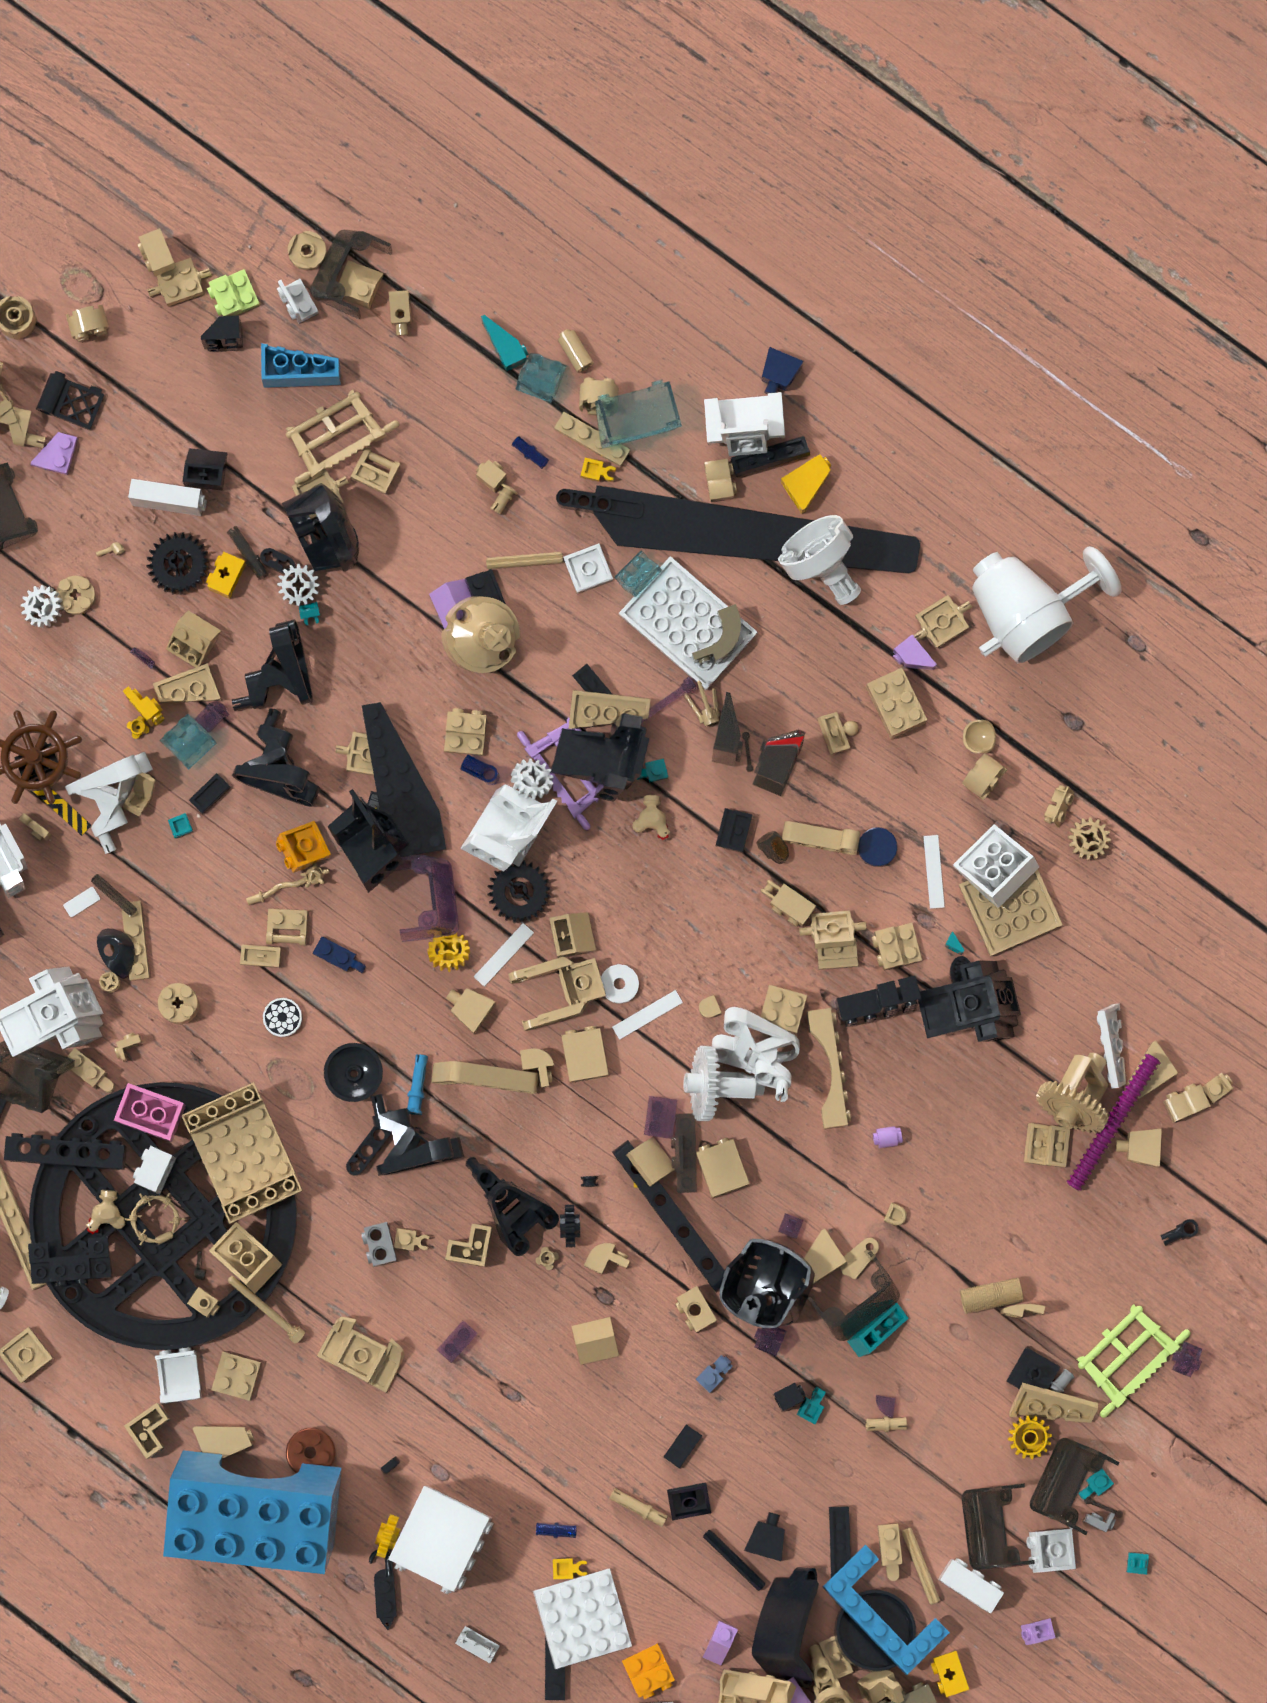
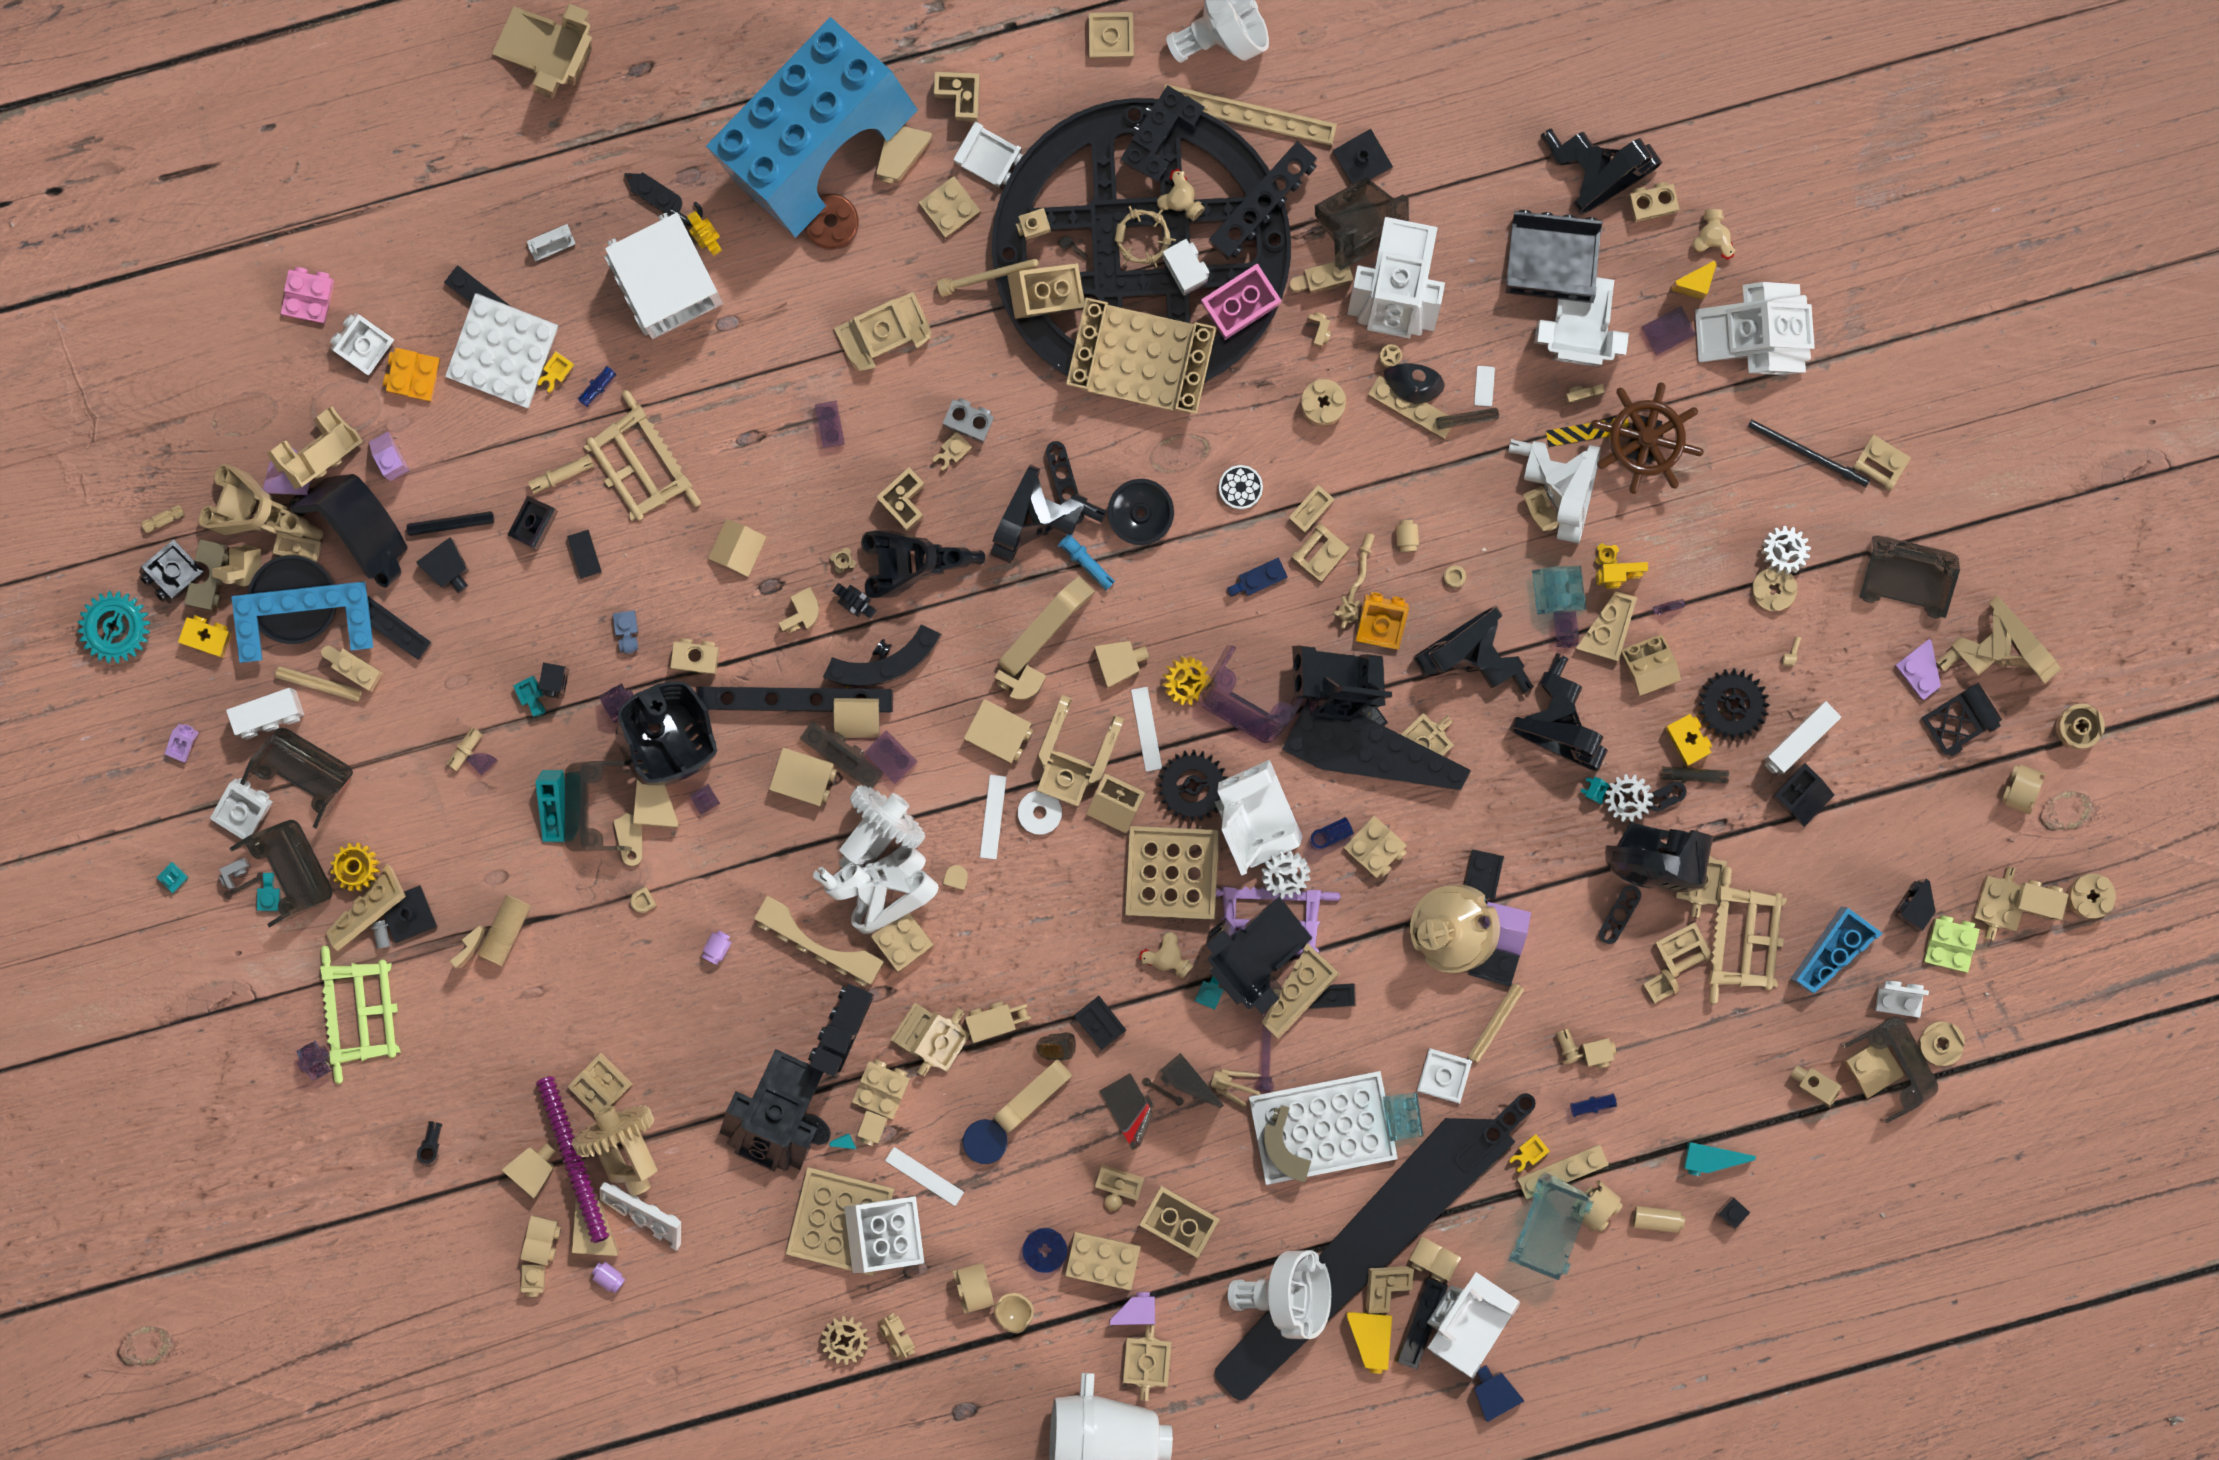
camera: 125 degrees right, 5 degrees up
teal tile [168,813,193,839] -> none
black tile [189,773,231,814] -> none
black tile [381,1456,400,1475] -> none
clear light blue slope [515,353,567,403] -> none
none -> tan piece [583,390,701,521]
none -> lavender brick [591,1262,626,1293]
none -> black brick [823,624,942,687]
none -> tan brick [857,1110,888,1146]
none -> clear blue plate [1023,1228,1067,1273]
none -> tan piece [1125,826,1219,920]
none -> tan brick [1139,1186,1220,1258]
none -> tan plate [1366,1266,1414,1314]
none -> tan brick [1396,520,1419,552]
none -> tan tile [1444,565,1466,588]
none -> black plate [1464,849,1504,900]
none -> black beam [1598,885,1641,944]
none -> tan tile [1643,969,1679,1003]
none -> black brick [1716,1197,1750,1229]
none -> tan brick [2067,874,2116,919]

